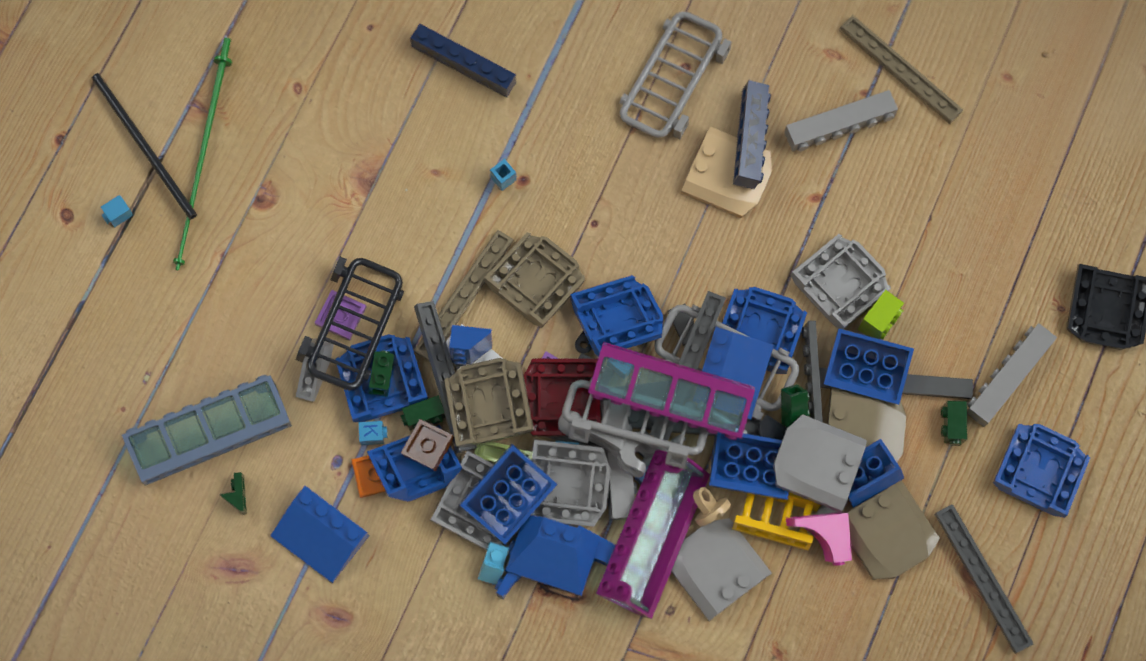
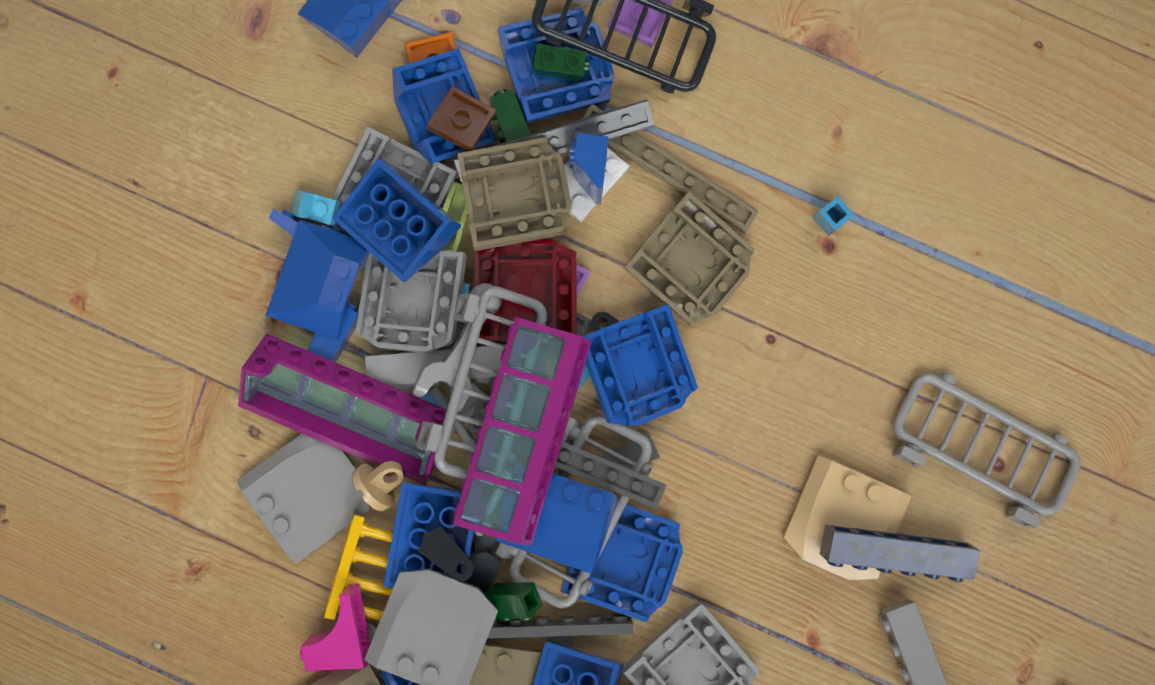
camera: 85 degrees right, 10 degrees up
dark azure brick [359,421,388,445] -> none
dark blue brick [410,23,516,98] -> none
none -> black piece [418,526,474,581]

